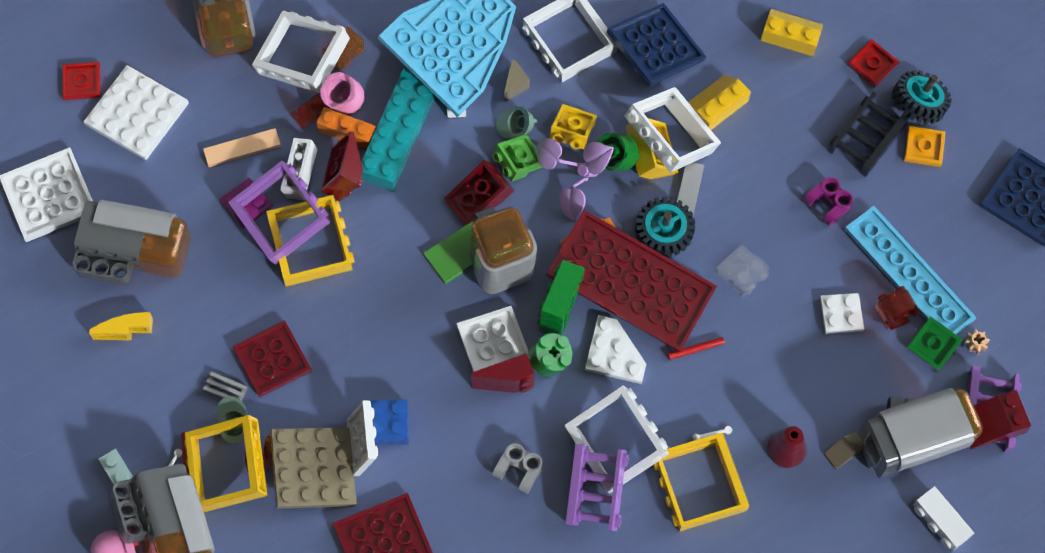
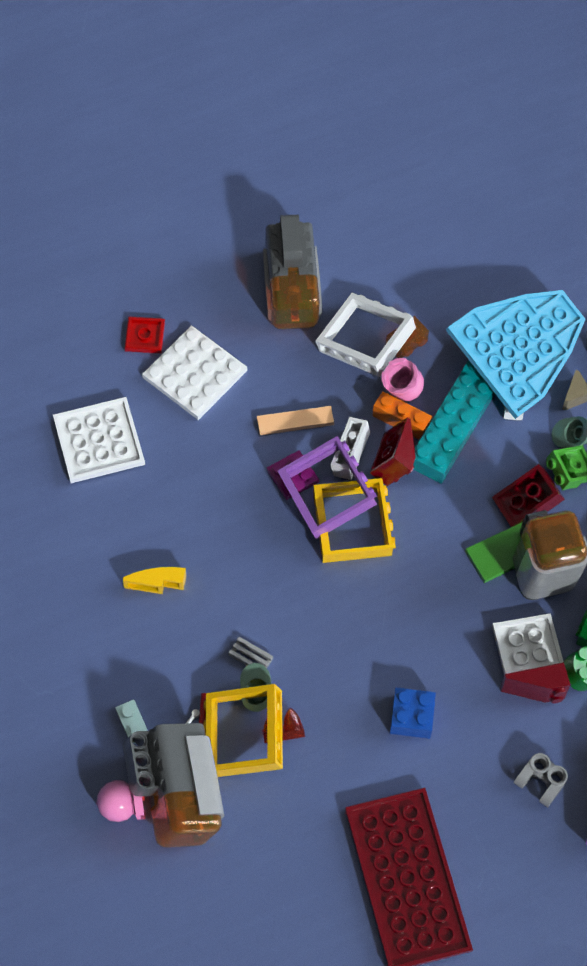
camera: 10 degrees right, 5 degrees down
piece [72,200,191,285] -> none
dark red plate [233,320,312,398] -> none
dark tan plate [270,428,357,509] -> none
clear red tile [290,93,331,129] -> none
white plate [346,401,378,476] -> none

